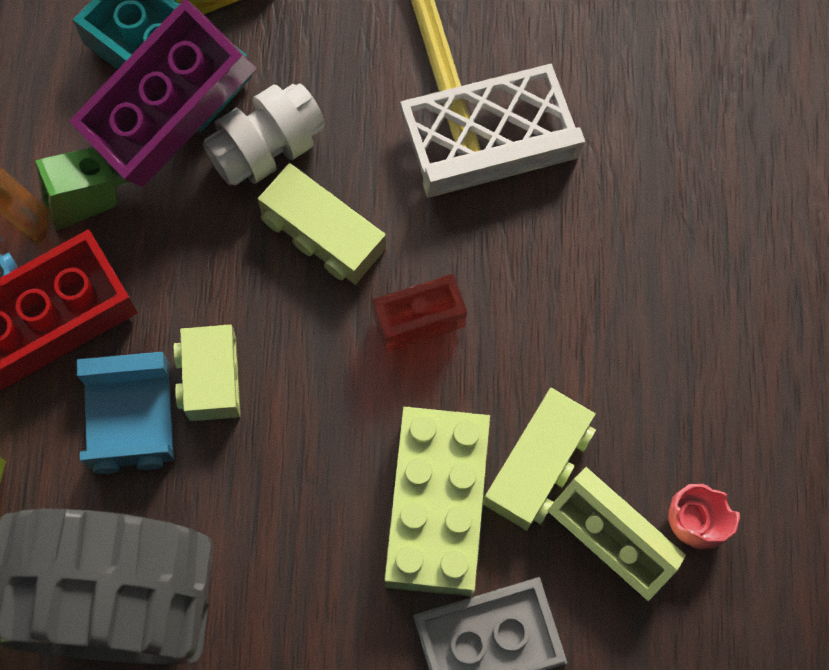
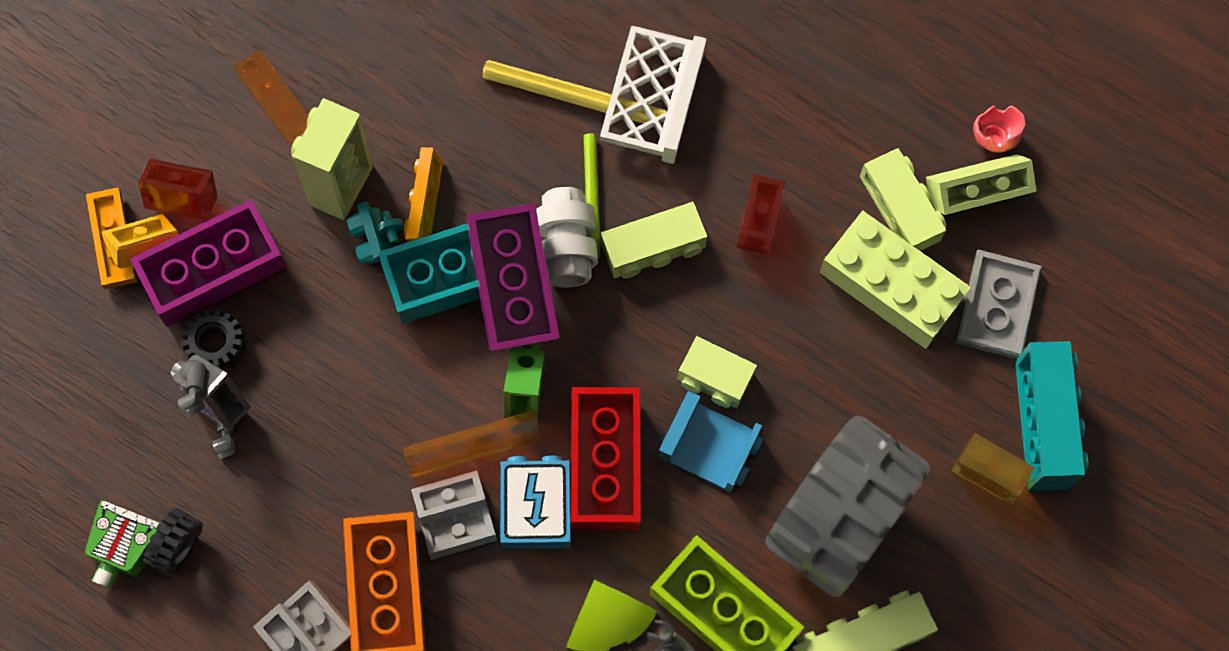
camera: 60 degrees left, 0 degrees up
none -> lime bar [584,134,601,259]

